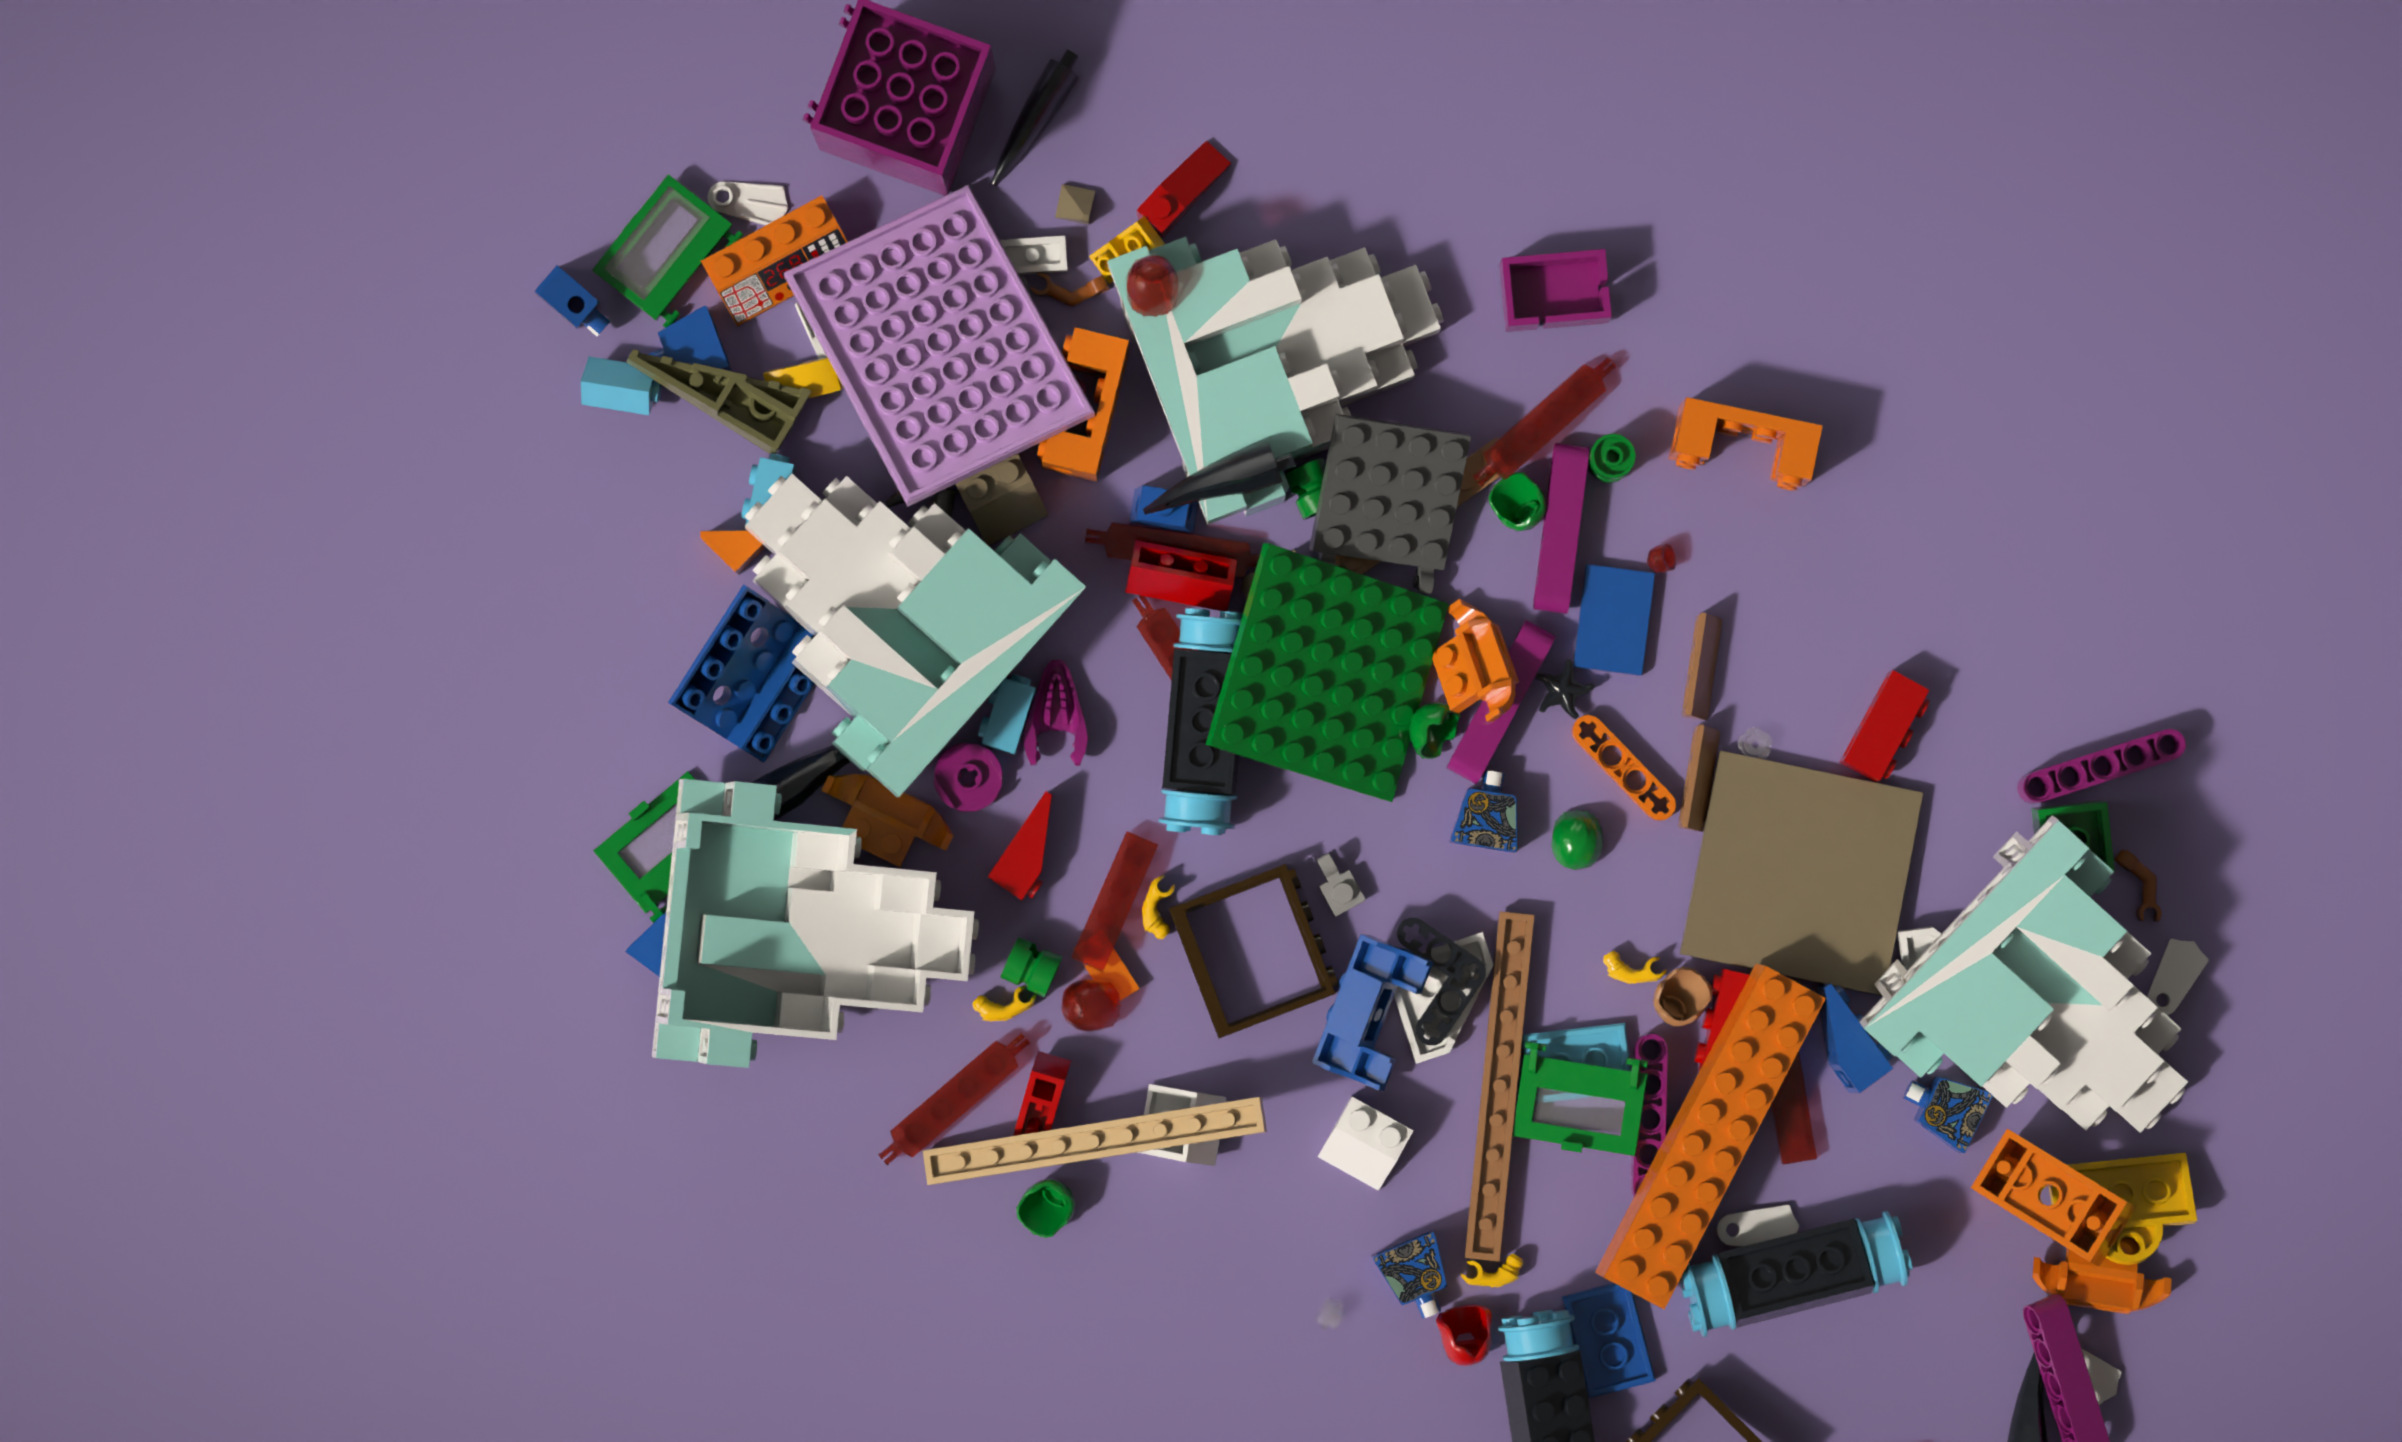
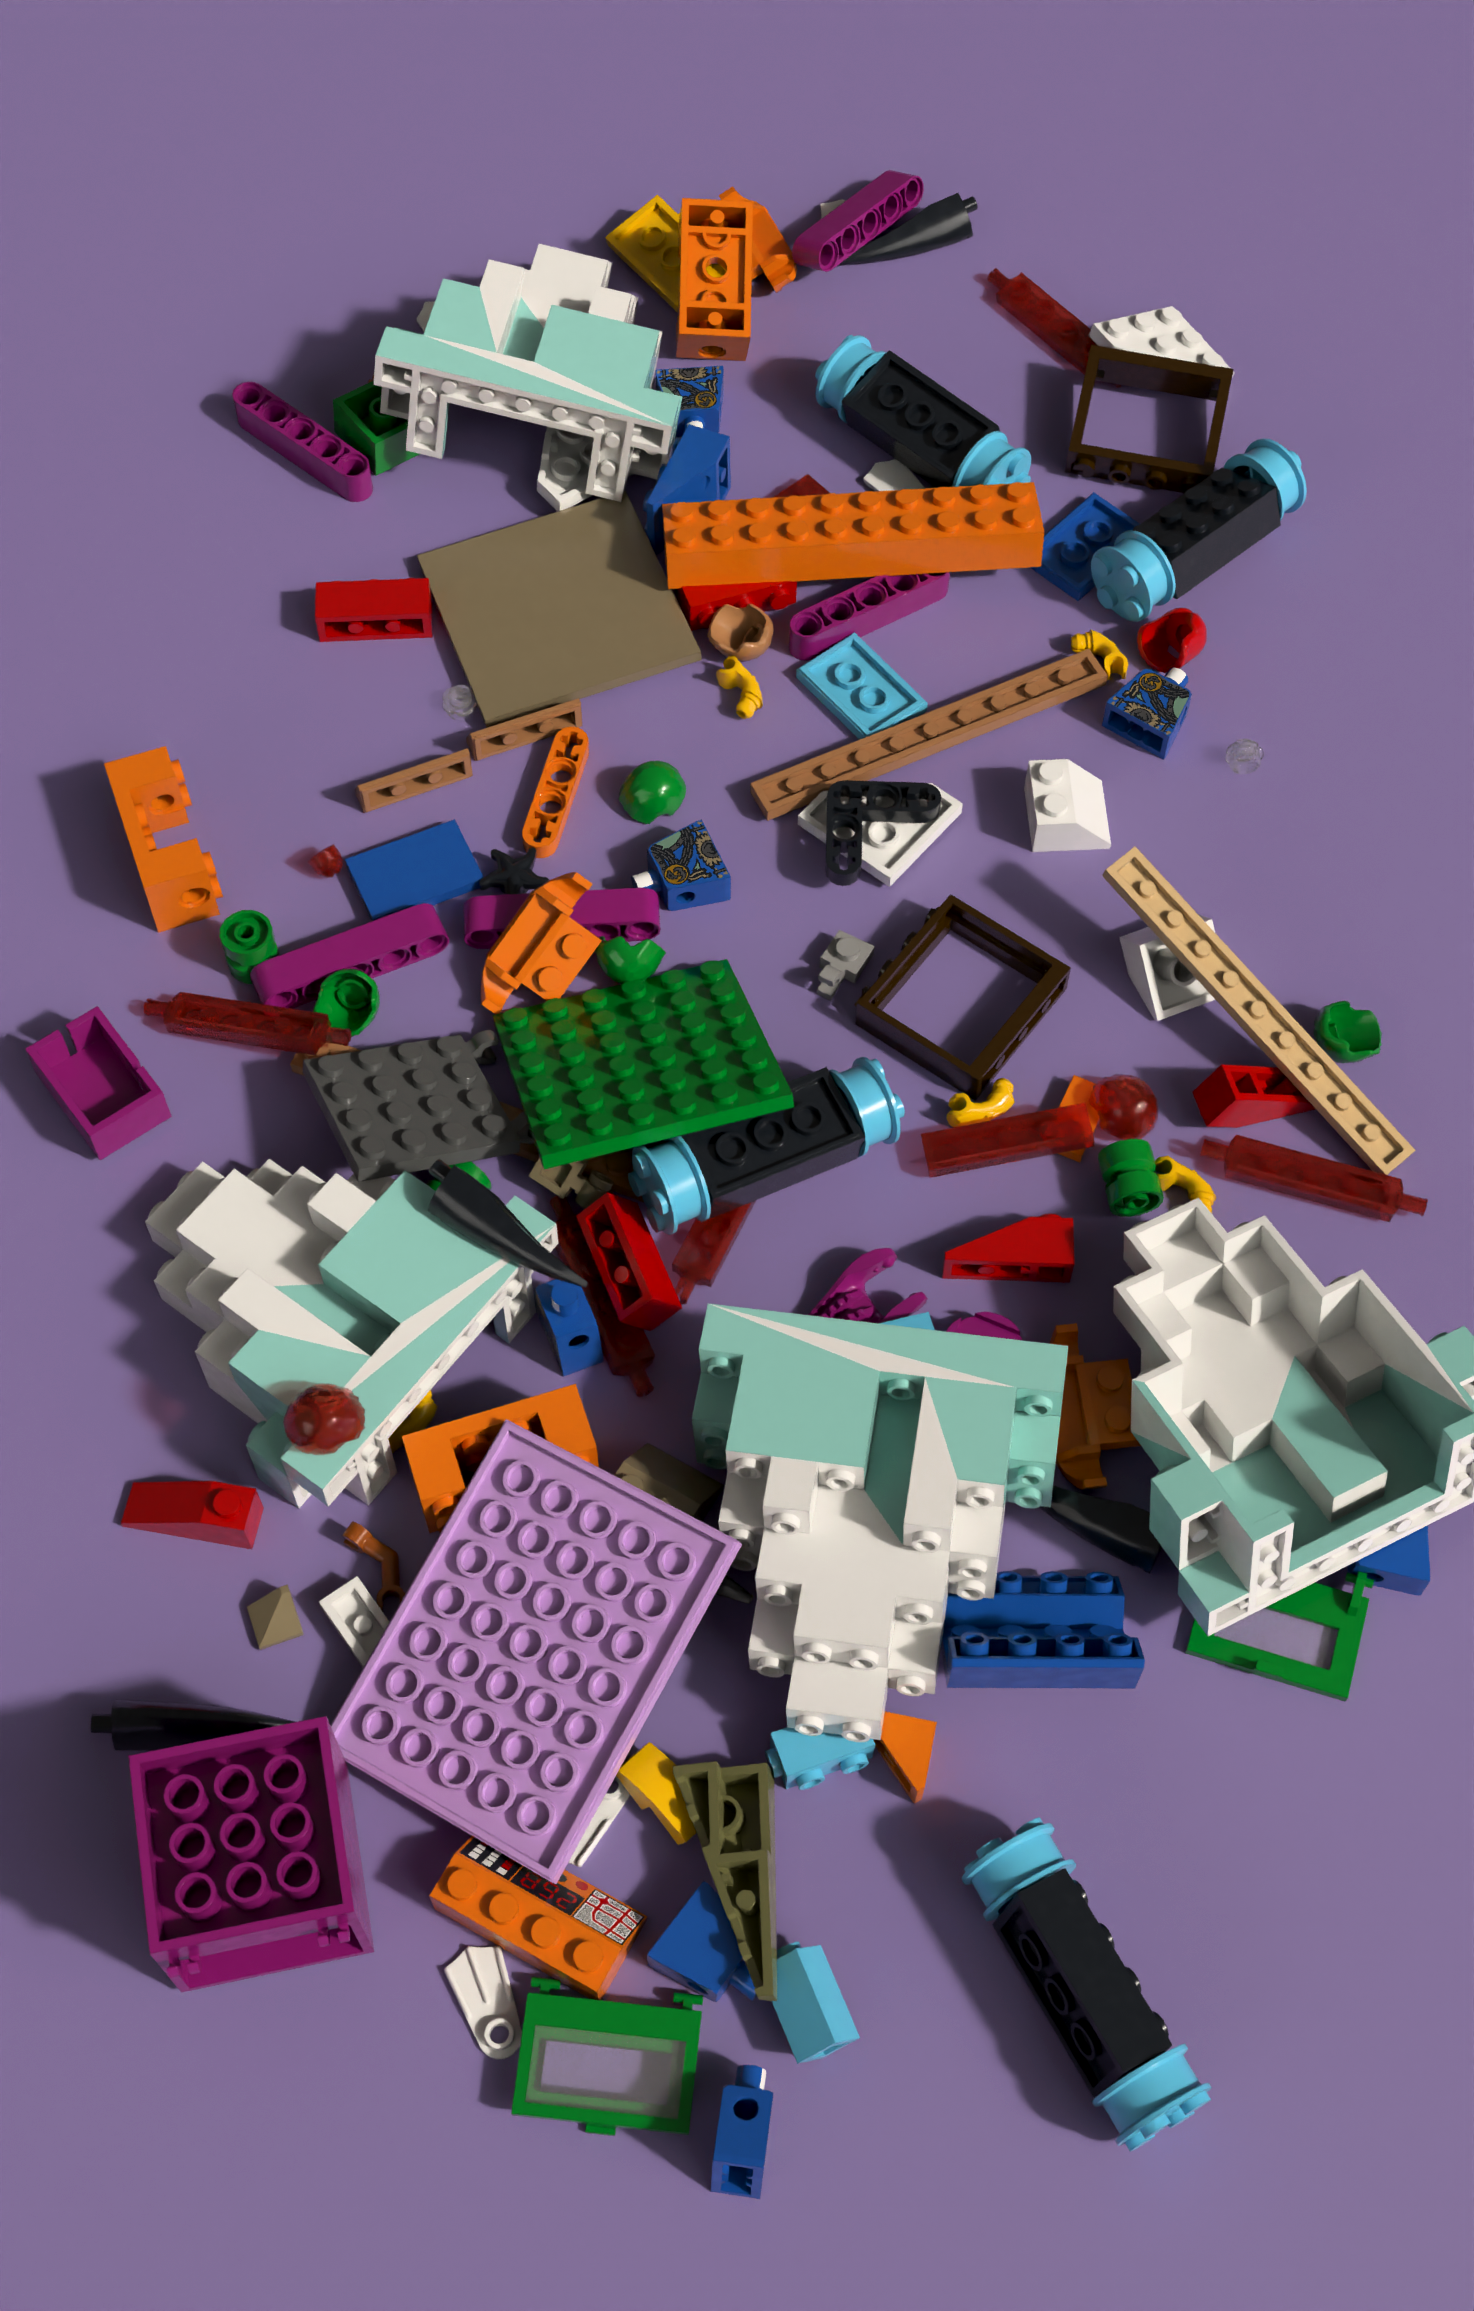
camera: 120 degrees left, 25 degrees down
yellow slope [1089,216,1165,284] -> none
blue bracket [1312,934,1433,1091] -> none
green piece [1512,1041,1648,1156] -> none
none -> black brick [961,1817,1212,2152]

